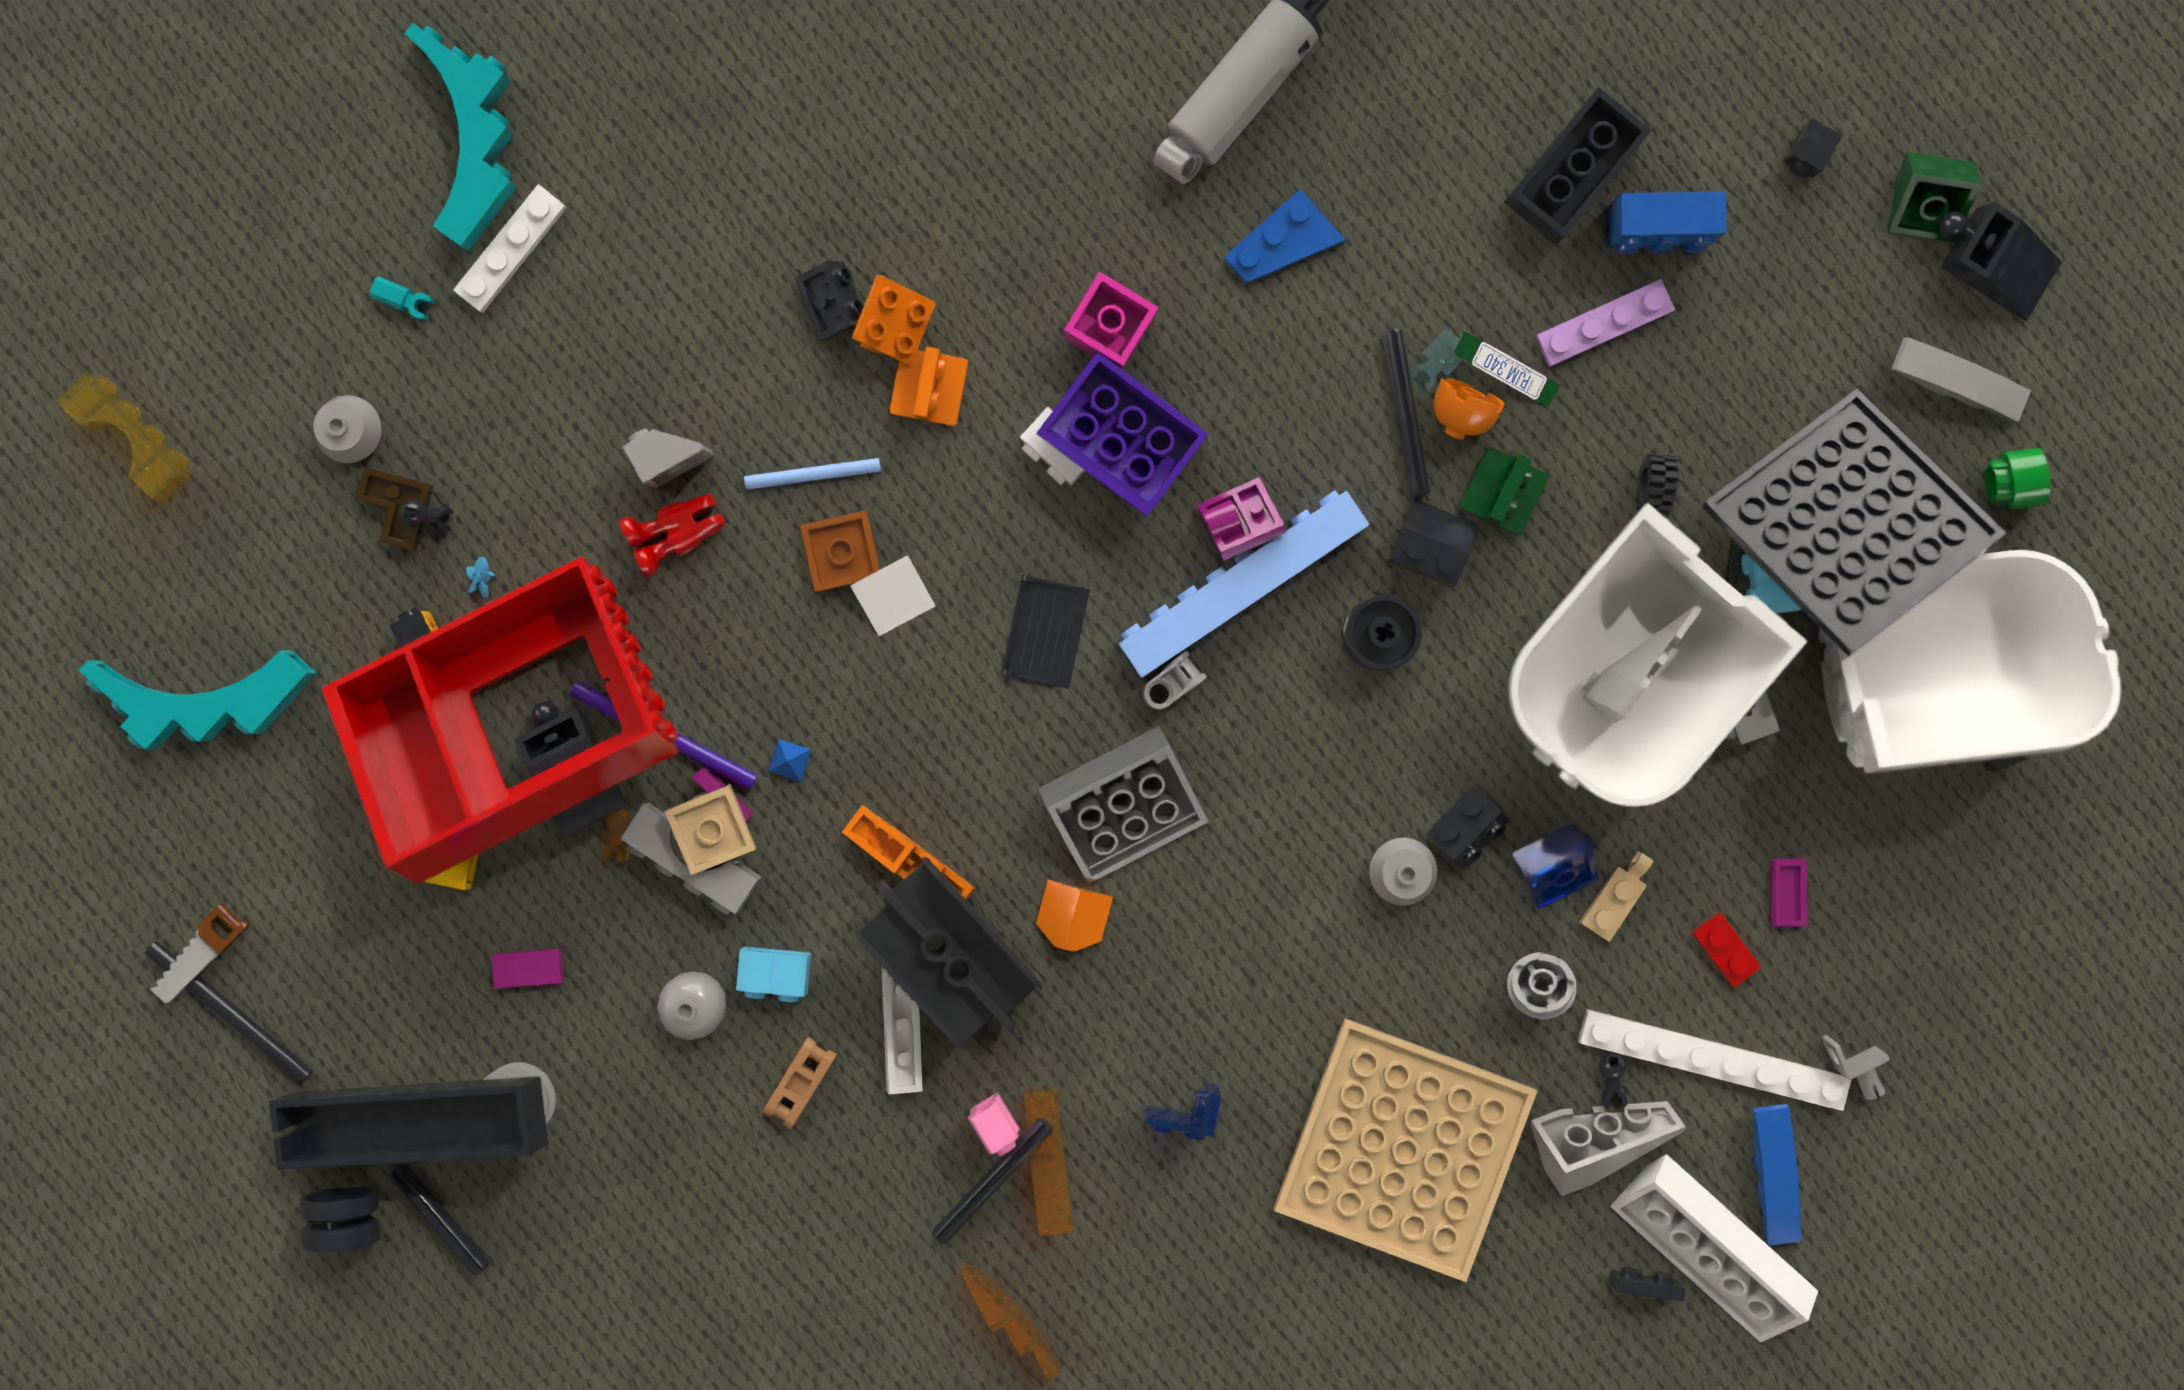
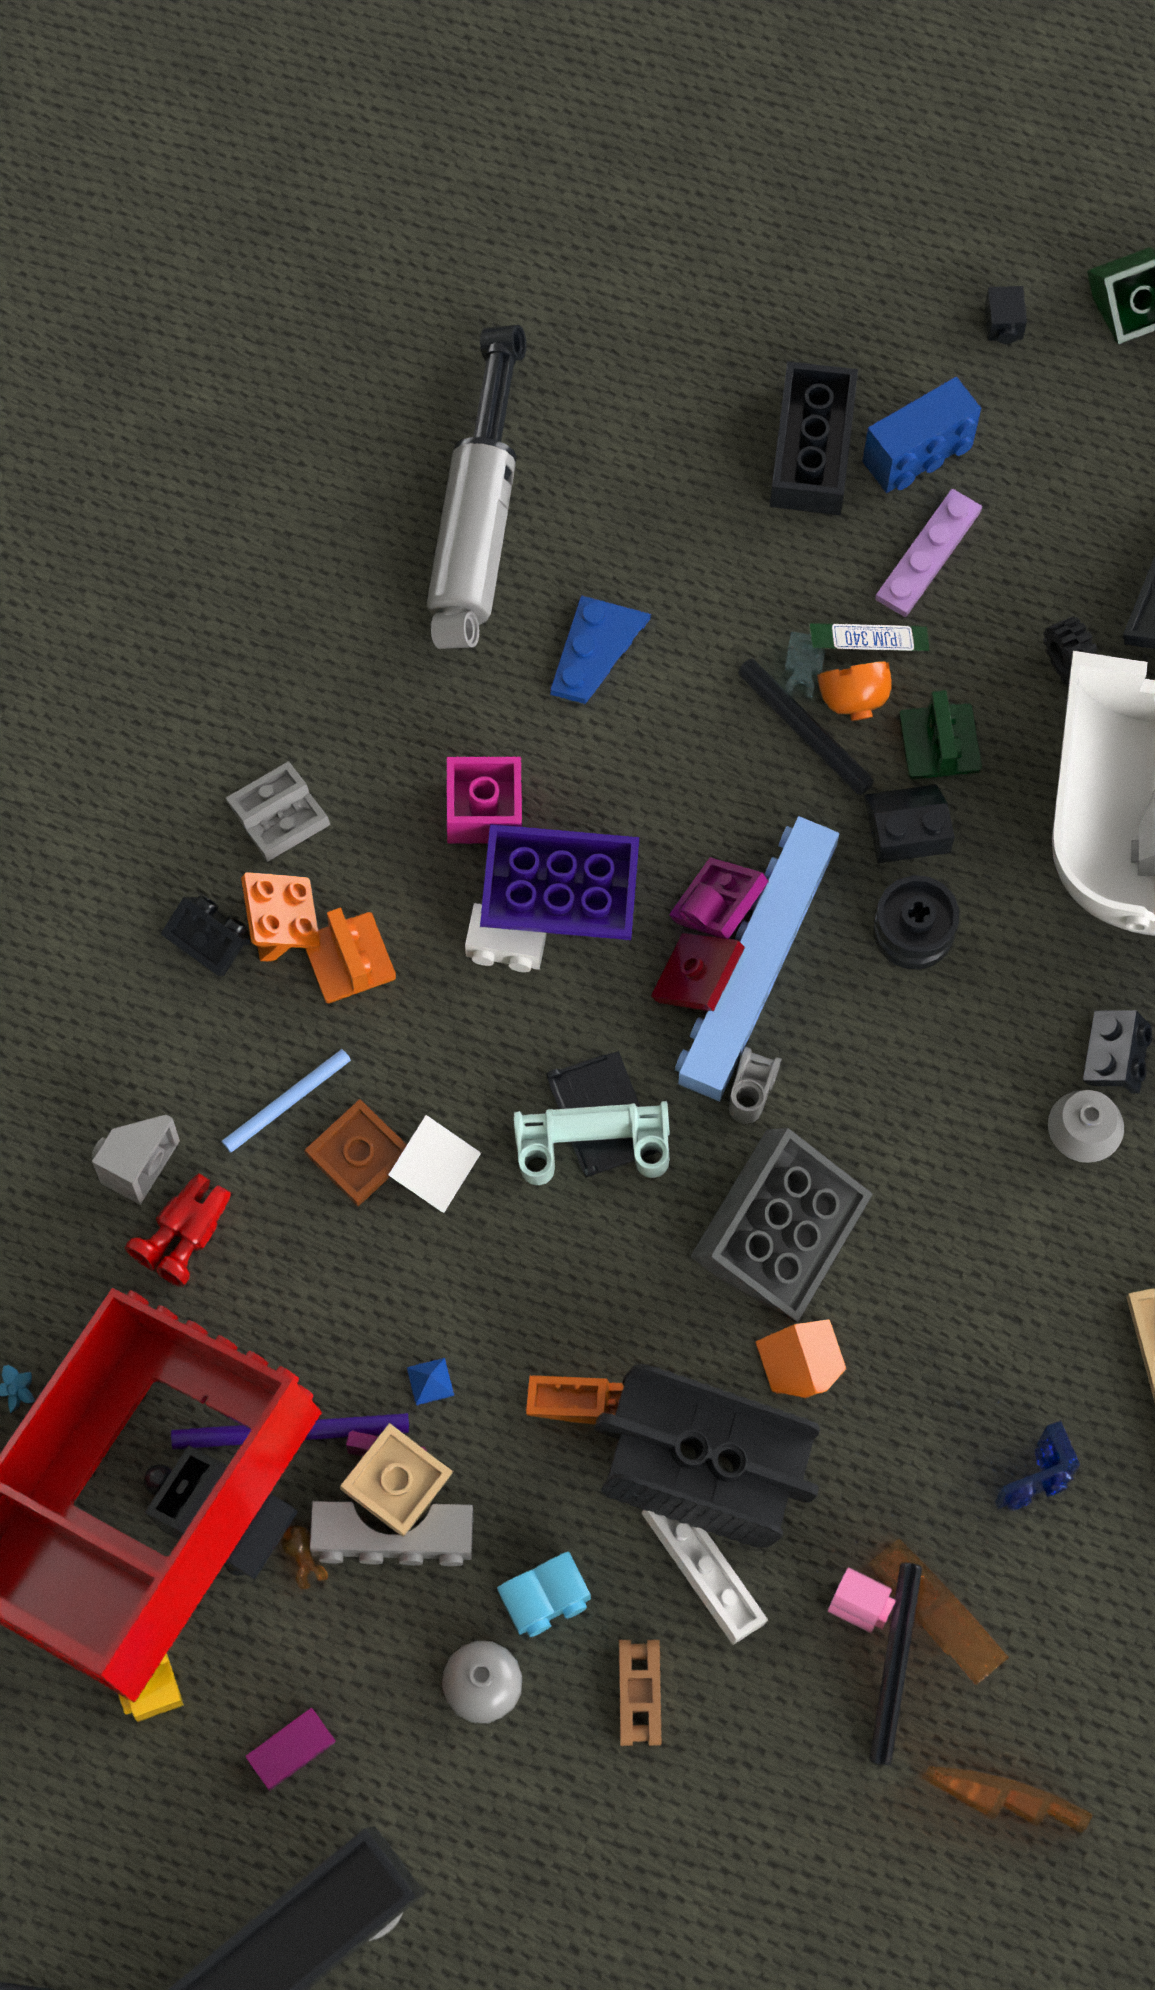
camera: 30 degrees left, 20 degrees down
none -> light grey slope [226,761,330,862]
none -> light aqua piece [514,1101,670,1185]
none -> dark red plate [651,933,745,1011]

